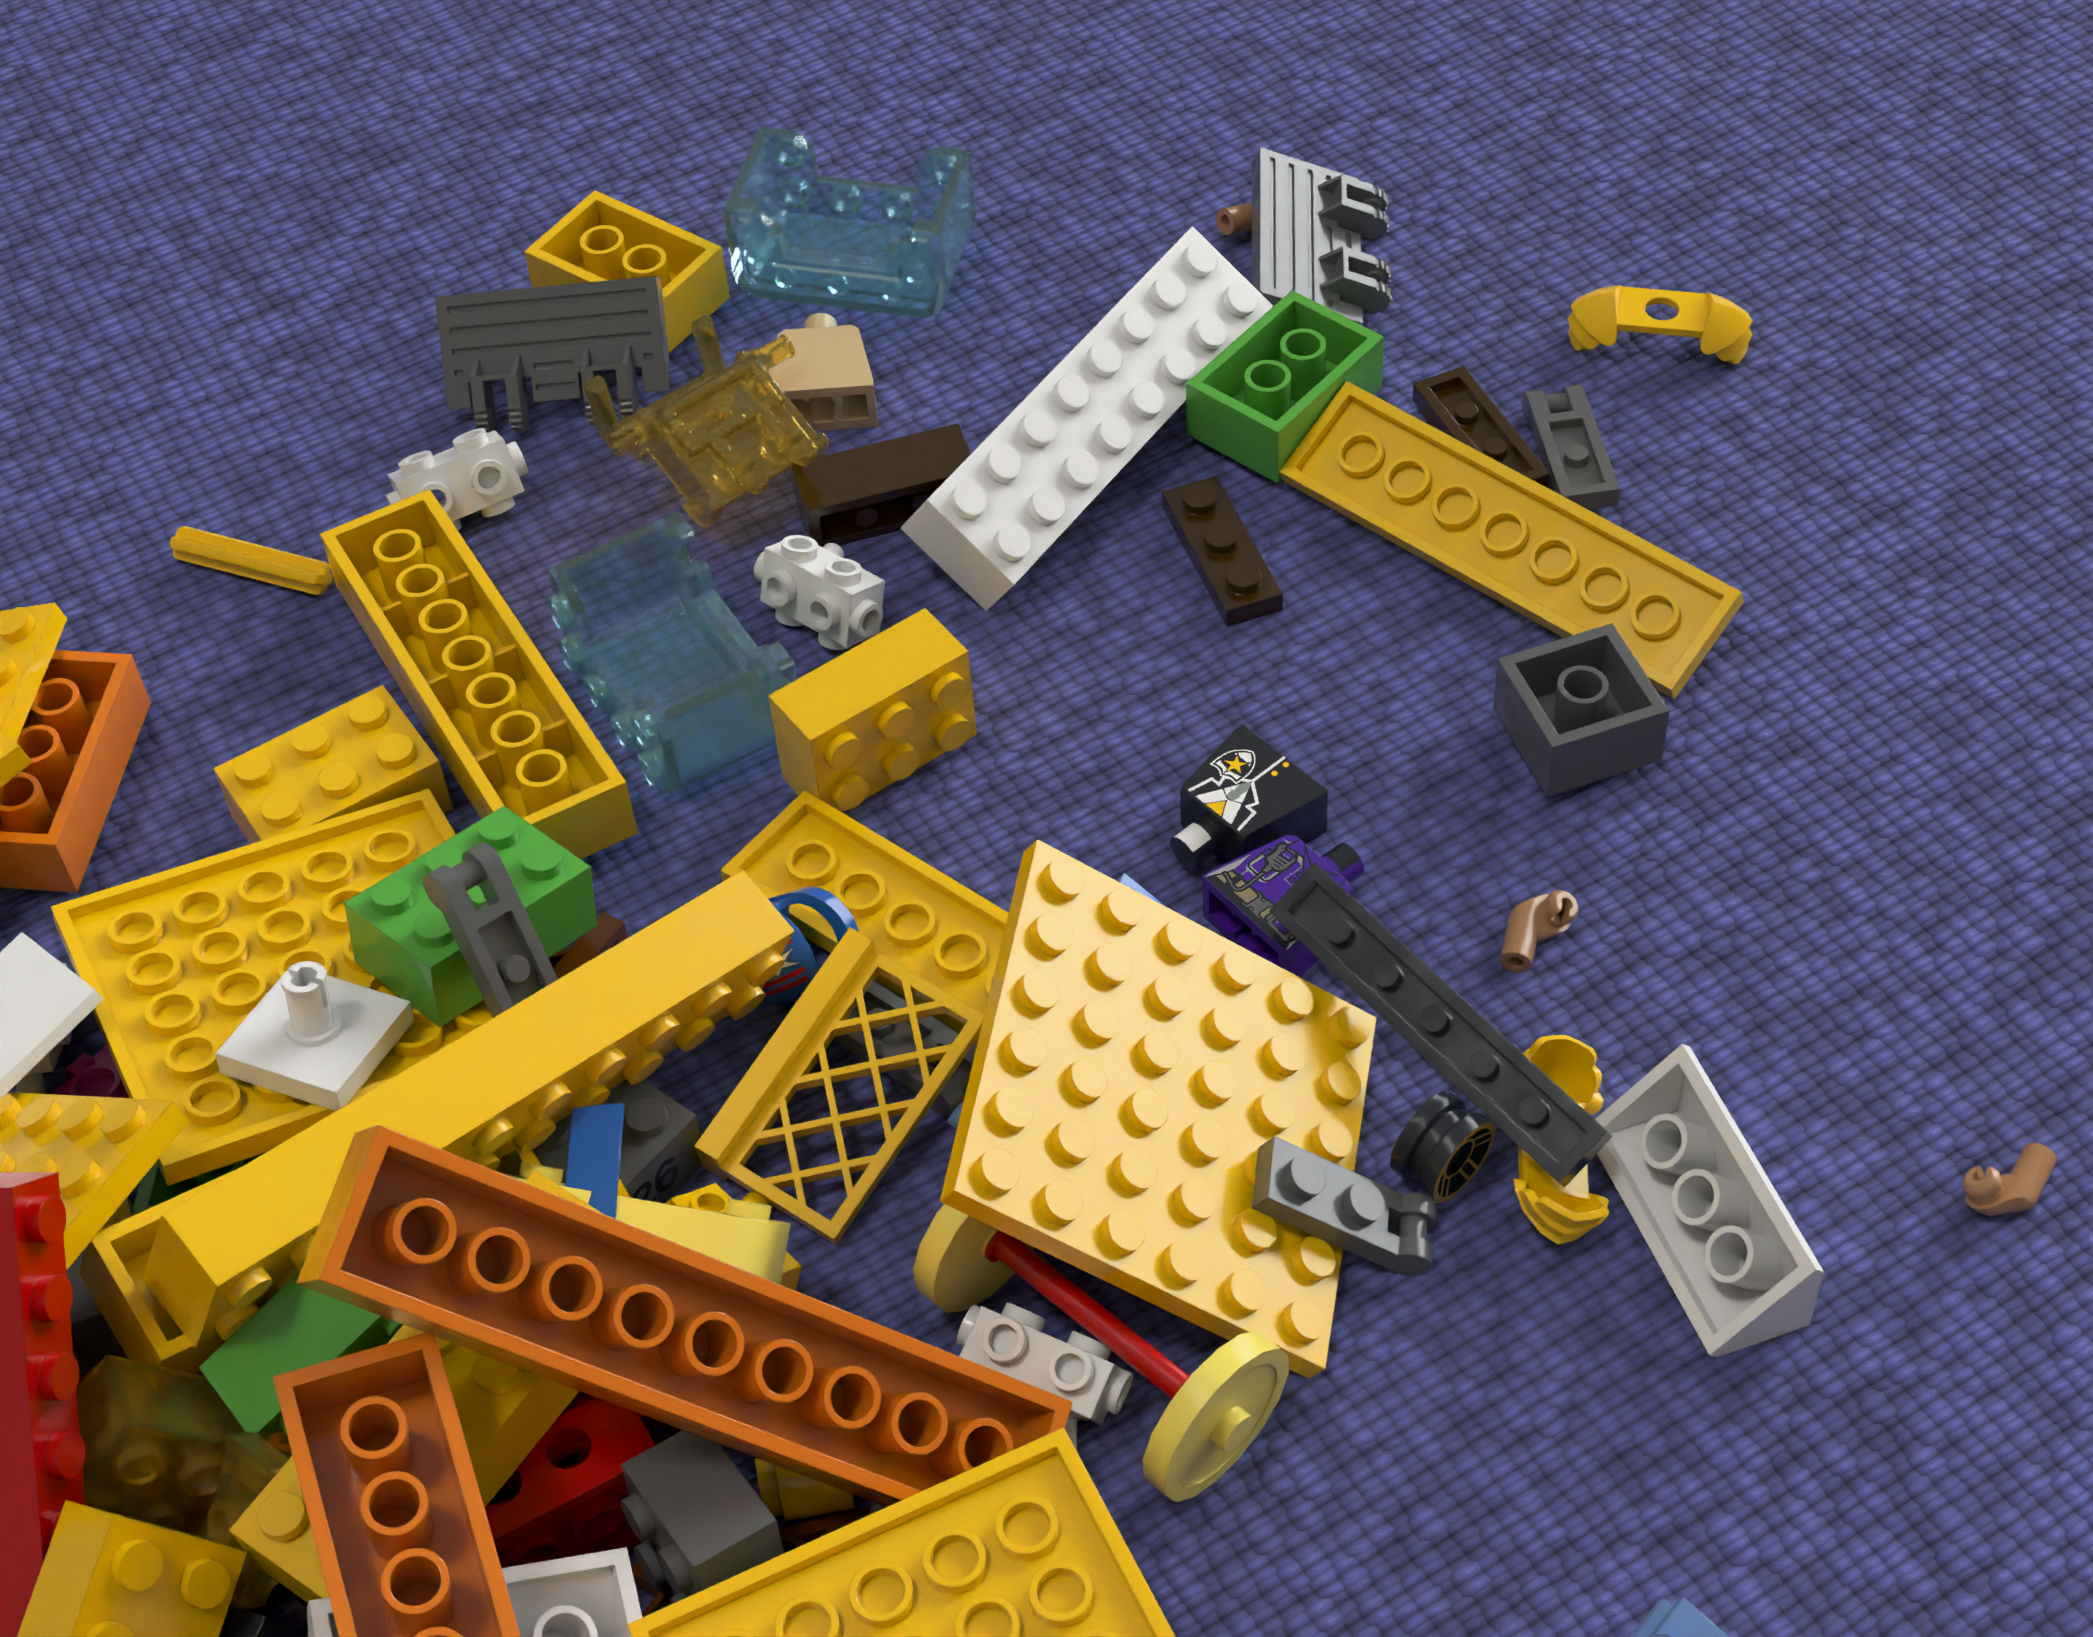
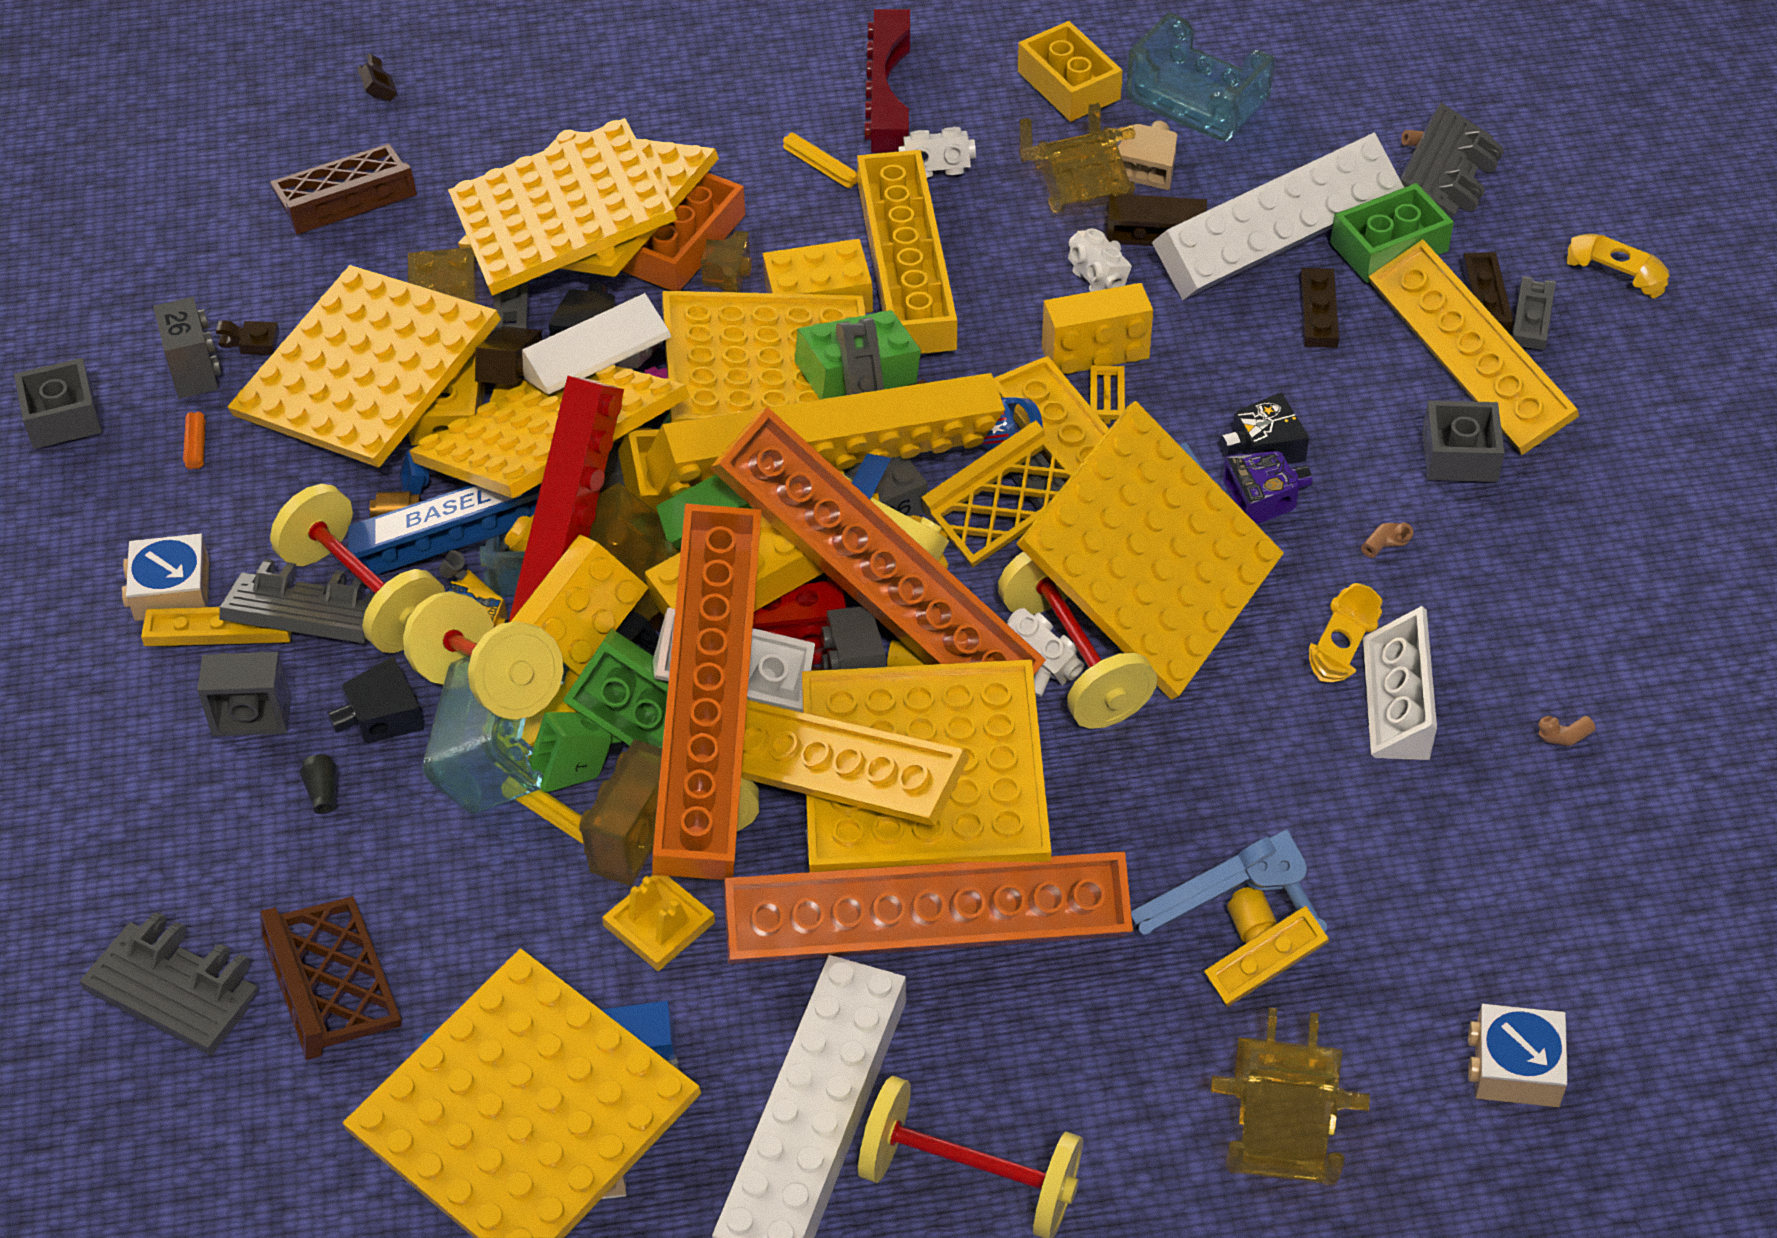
camera: 20 degrees right, 0 degrees up
white tile [215,961,414,1111] -> none
dark grey hinge [435,276,670,433] -> none
clear light blue windscreen [546,511,797,794] -> none
dark grey plate [1252,1136,1436,1276] -> none
black plate [1269,862,1613,1188] -> none
black wheel [1390,1091,1496,1203] -> none
none -> clear yellow brick [701,231,752,293]
none -> dark red arch [865,9,910,153]
none -> yellow tile [1090,365,1125,424]

